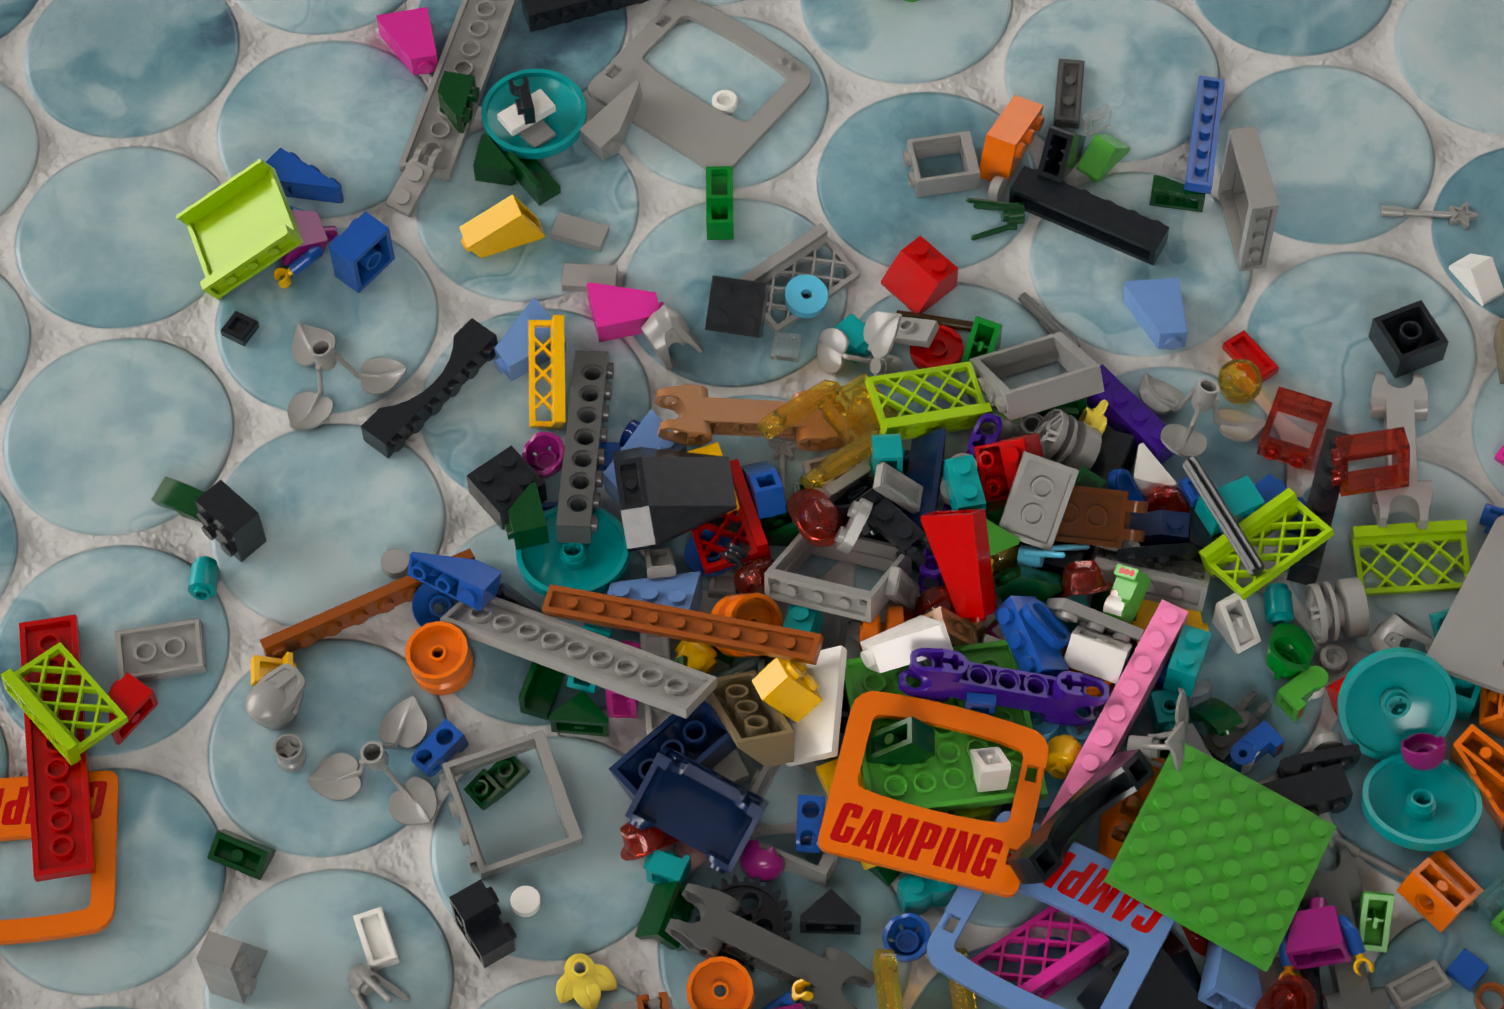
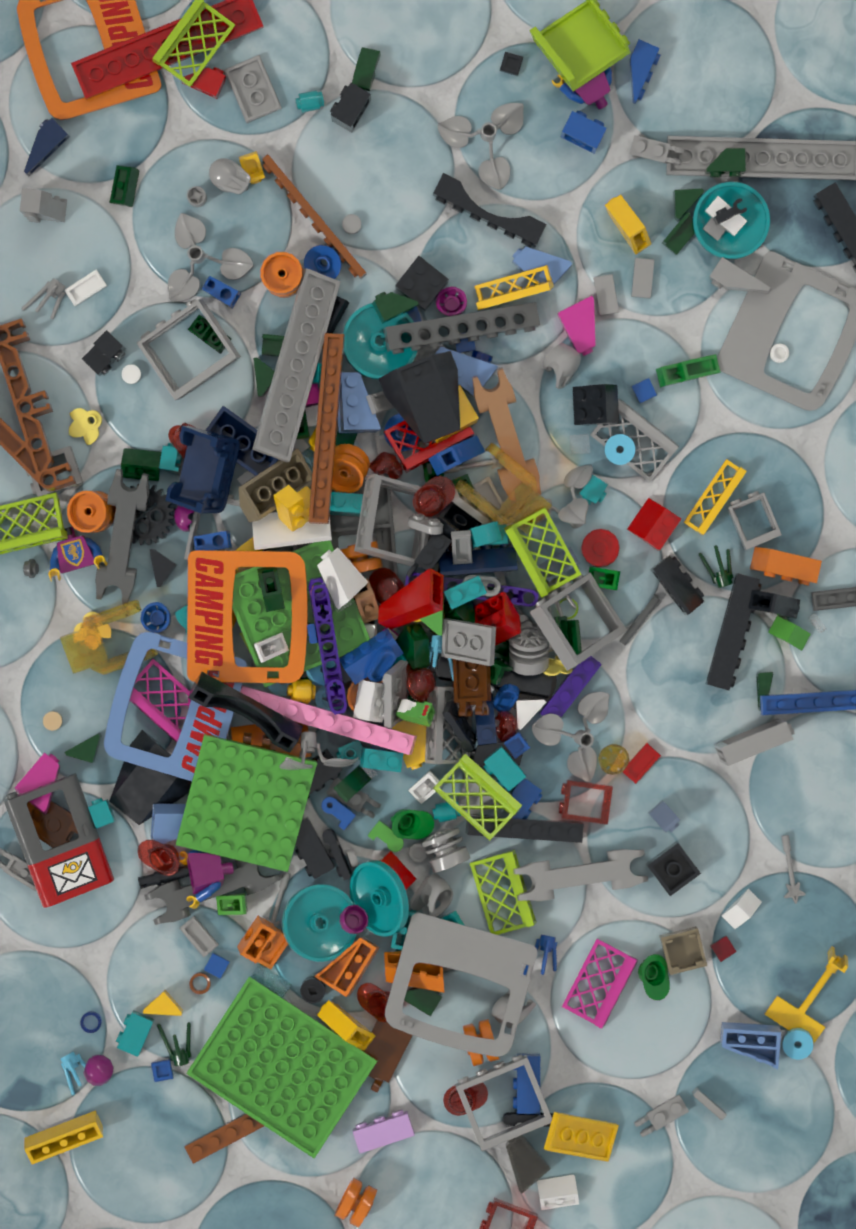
camera: 75 degrees right, 30 degrees up
dark pink slope [376,7,438,75] -> none
blue slope [407,552,502,612] -> none
black bush [720,542,749,568] -> none
light grey tile [885,566,920,613] -> none
light grey plate [894,317,939,348] -> none
dark brown piece [896,310,974,332] -> none
light grey tile [988,175,1008,202] -> none
medium blue slope [1122,278,1188,350] -> none
axle [1183,456,1265,576] -> none
clear red window [1331,427,1410,497] -> none
none -> dark blue slope [24,118,70,177]
none -> blue tile [631,378,657,404]
none -> sand blue slope [648,800,680,832]
none -> black slope [650,555,704,615]
none -> yellow fence [683,459,747,535]

